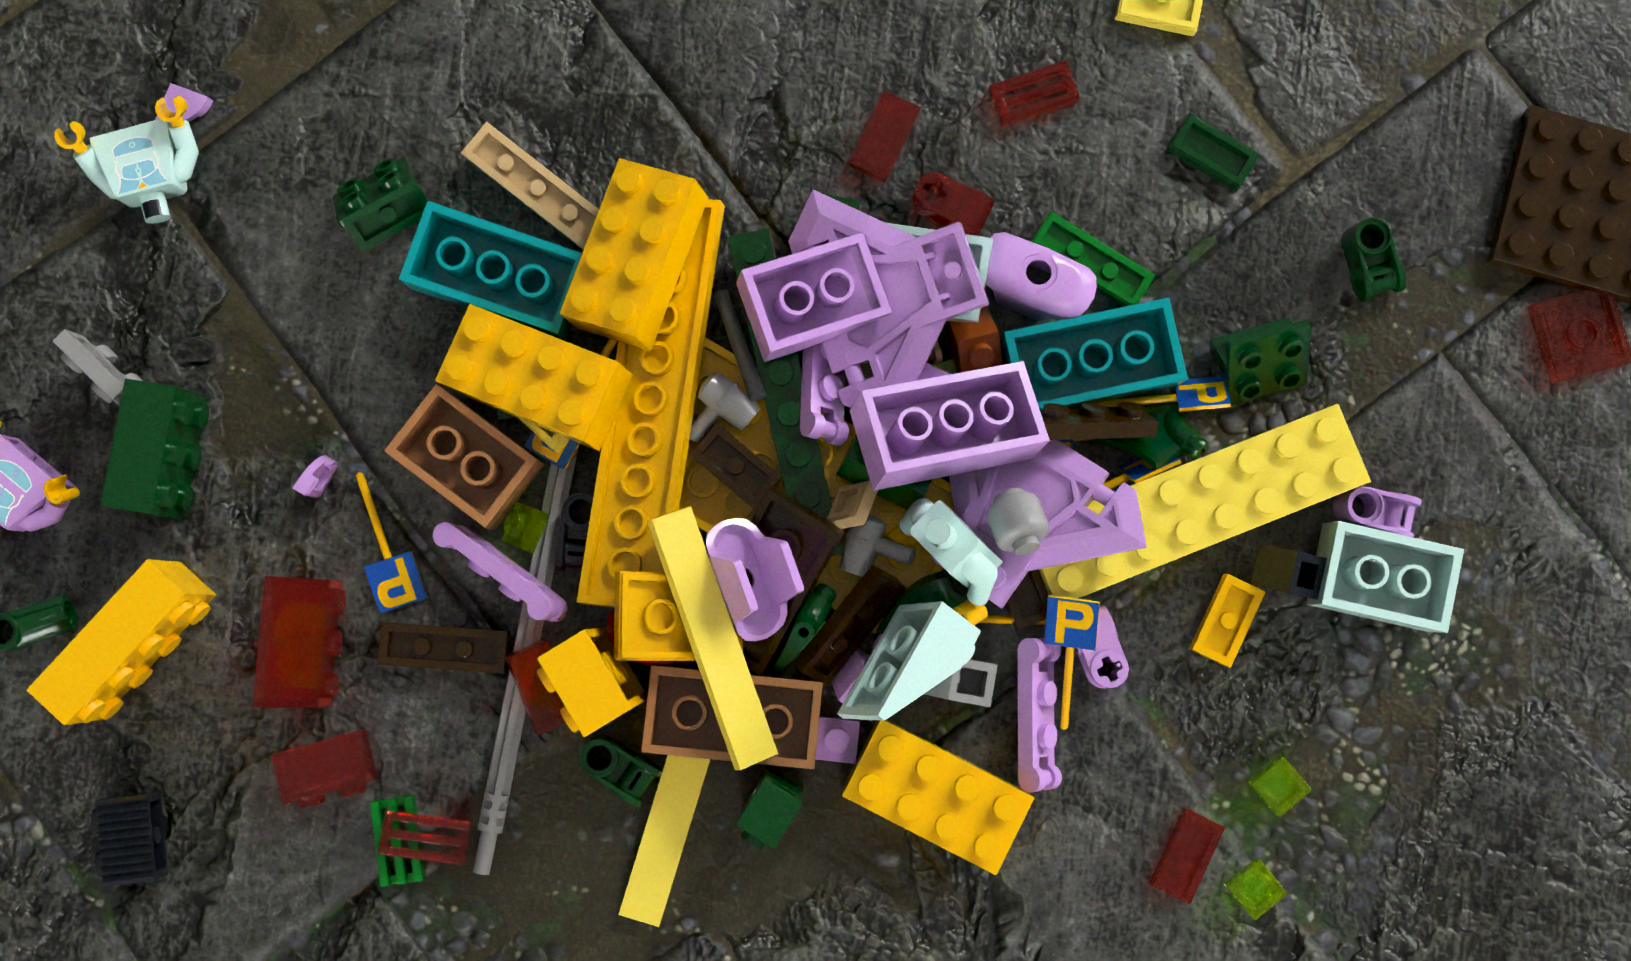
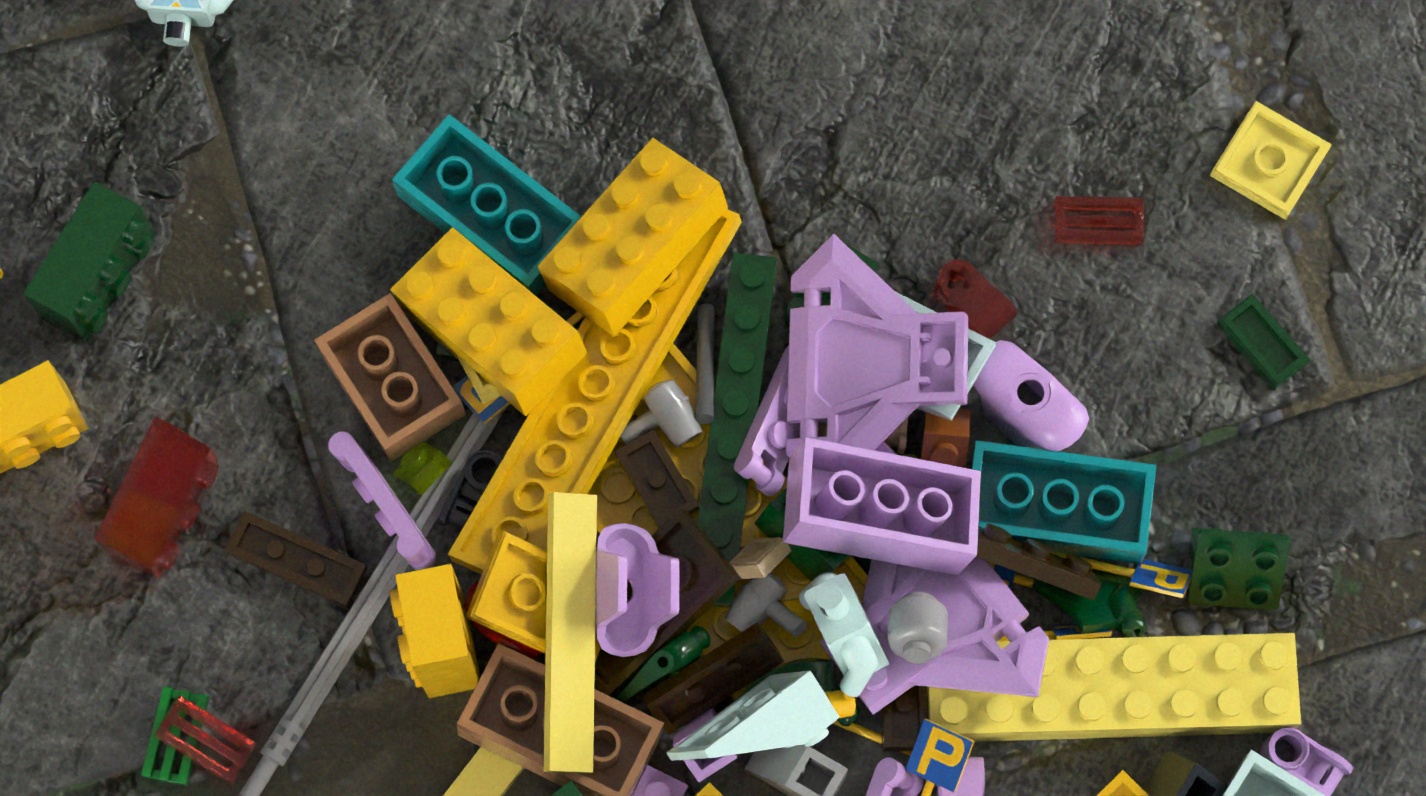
camera: 25 degrees right, 10 degrees down
light grey plate [53,329,143,407] -> none
clear red brick [271,729,378,809] -> none
lavender tile [292,455,338,498] -> none
dark green bracket [333,157,429,252] -> none
piece [356,472,428,614] -> none
tan plate [461,121,599,251] -> none
clear red tile [505,639,566,735] -> none
dark green piece [580,735,663,807] -> none
lavender slope [736,232,892,362] -> none
clear red tile [849,90,921,184] -> none
green tile [1031,211,1155,307] -> none
dark green piece [1341,217,1406,302] -> none

